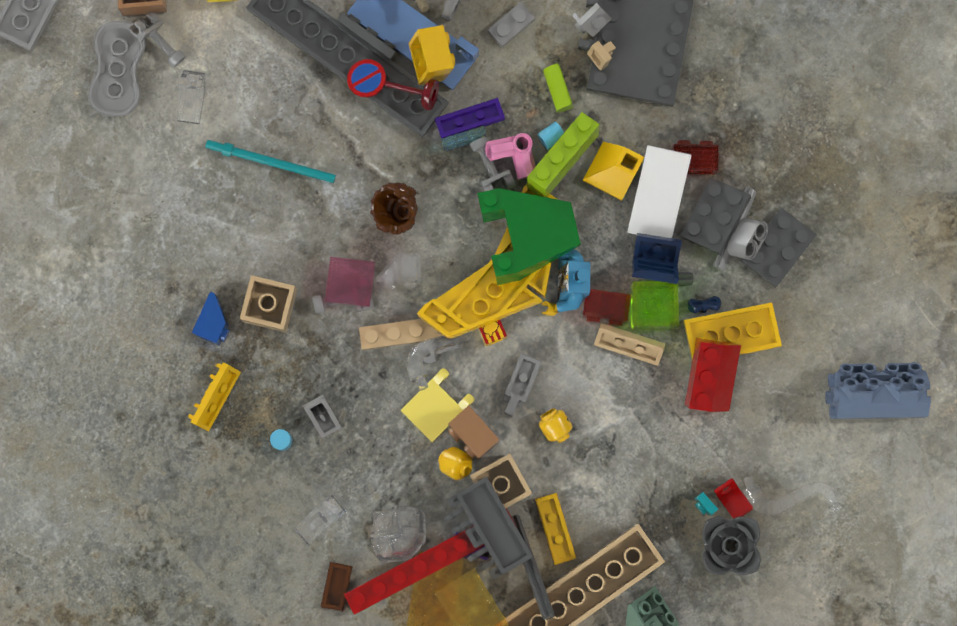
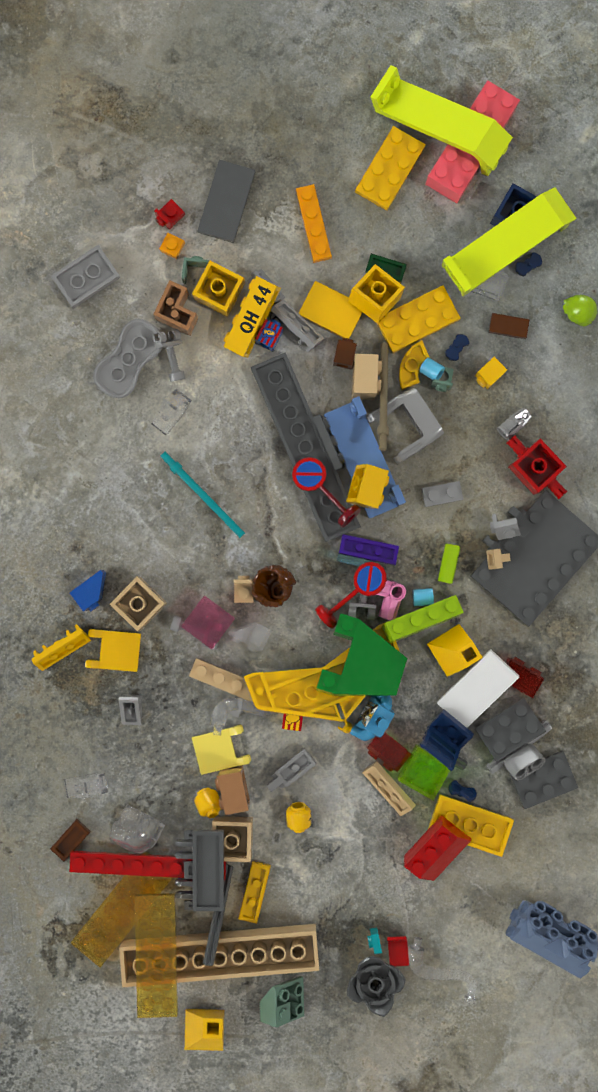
camera: 35 degrees right, 5 degrees up
medium azure piece [270,429,293,451] -> none
none -> yellow flag [85,629,141,672]
none -> tan bracket [234,576,254,603]
none -> piece [315,562,387,629]

